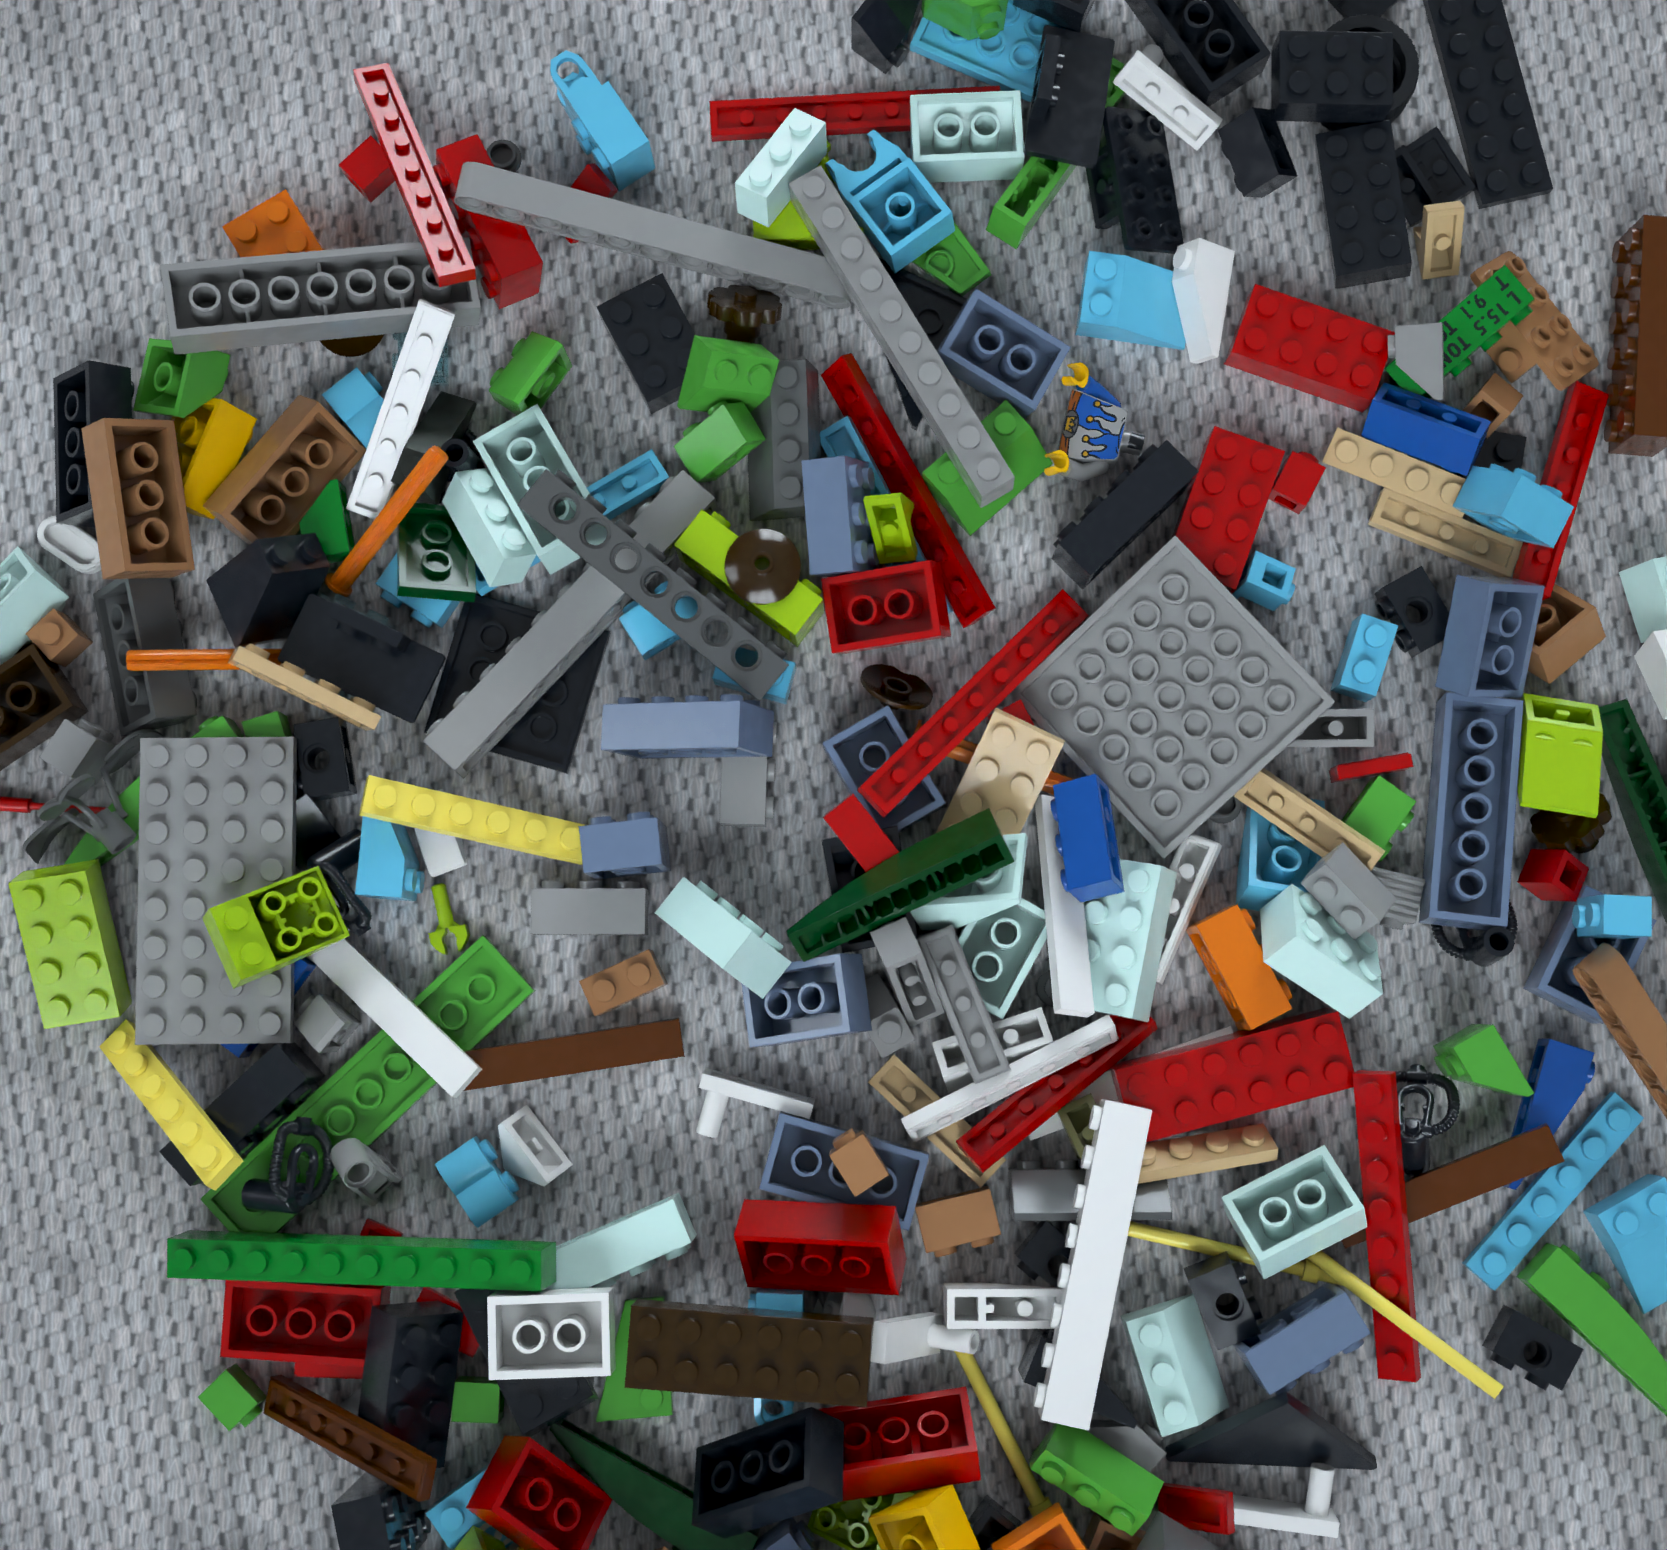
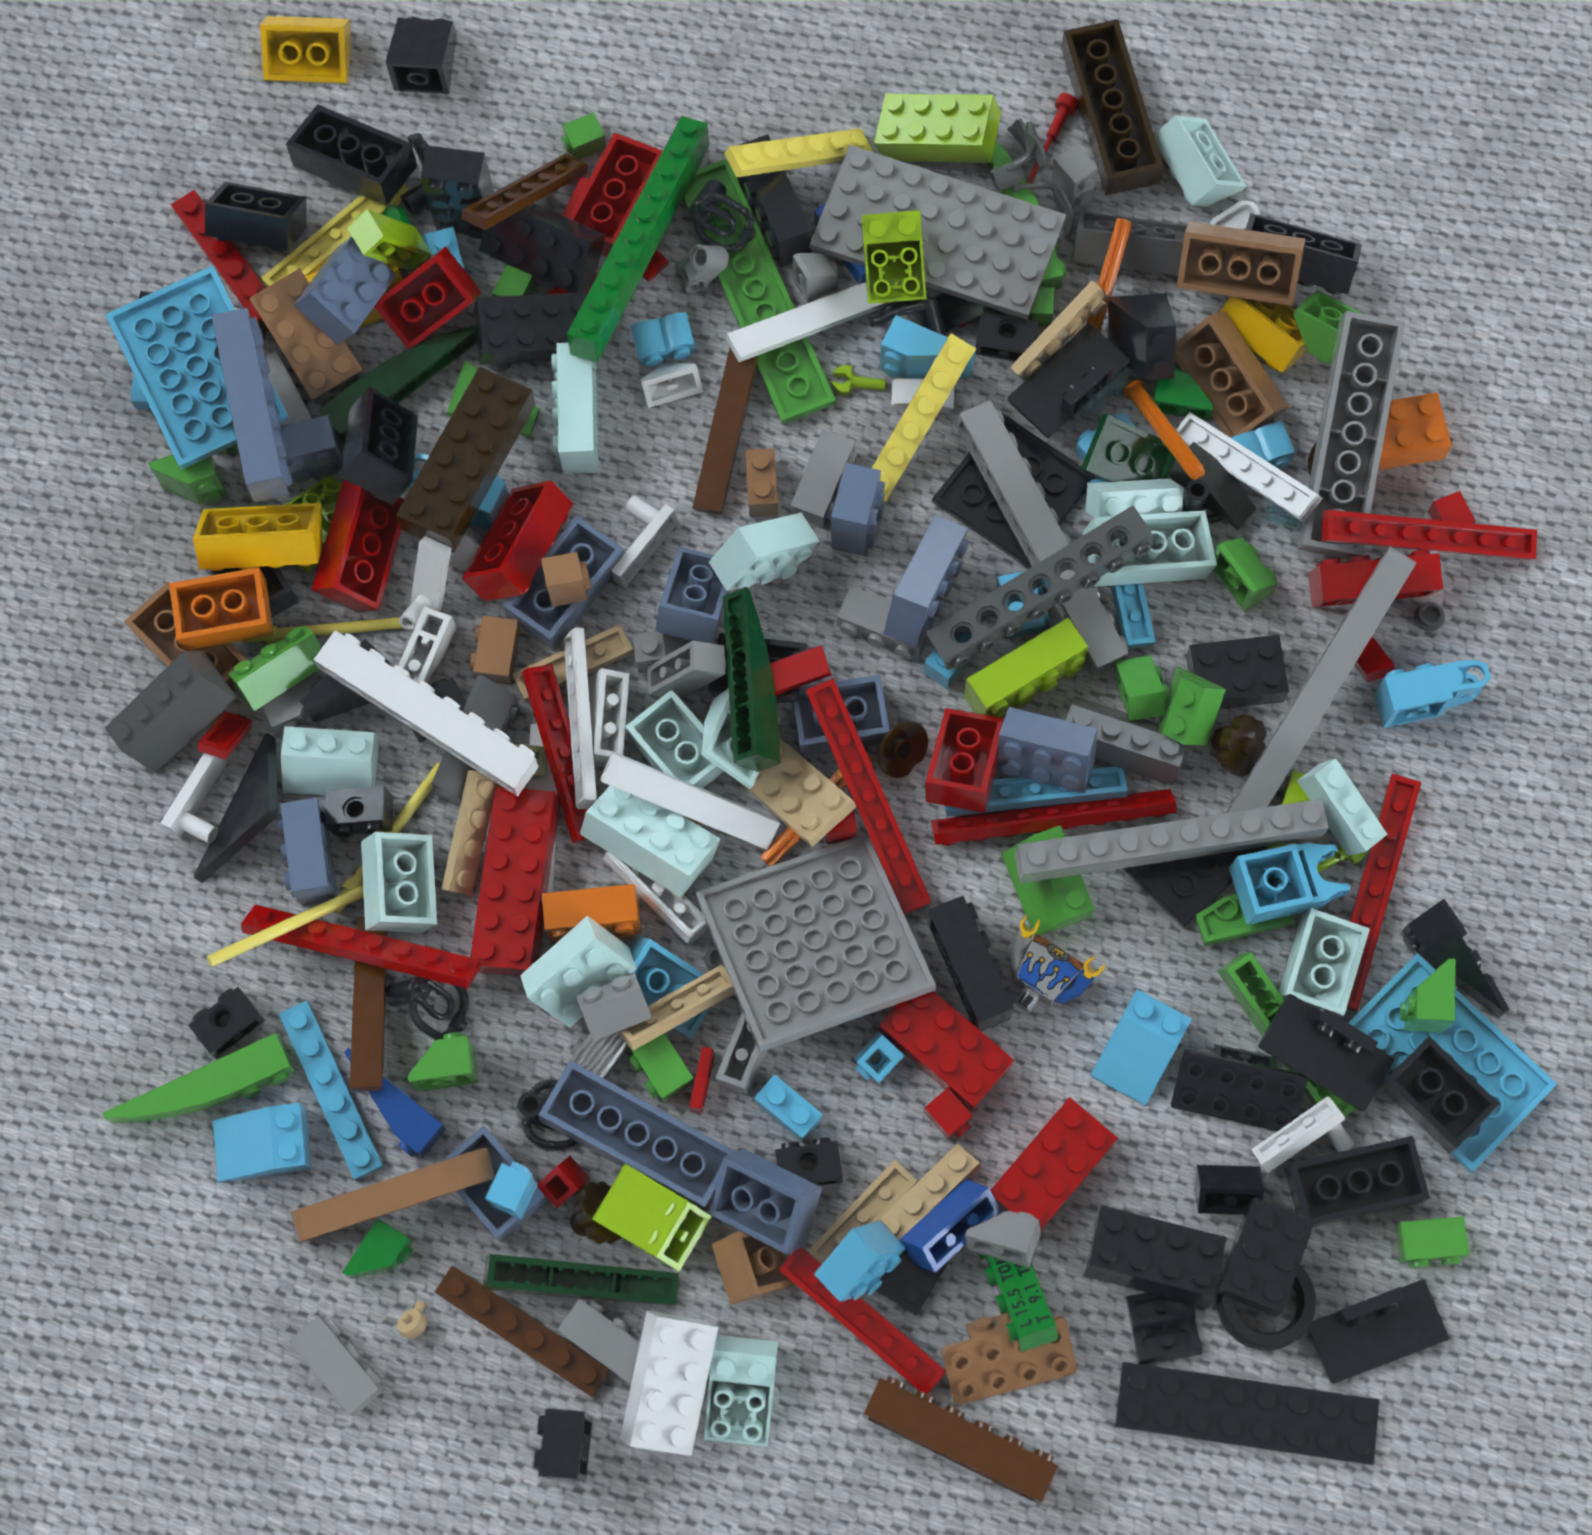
camera: 110 degrees right, 10 degrees down
medium nougat brick [26,608,93,667] -> none
white brick [487,1287,616,1380] -> none
dark brown dish [725,529,801,605] -> none
lime slope [863,492,918,564] -> none
light grey tile [916,925,1011,1084] -> none
sand blue brick [937,289,1071,419] -> none
blue brick [1050,774,1125,903] -> none
white slope [1172,238,1235,364] -> none
tan slope [1413,201,1465,280] -> none
medium nougat brick [1462,372,1523,438] -> none

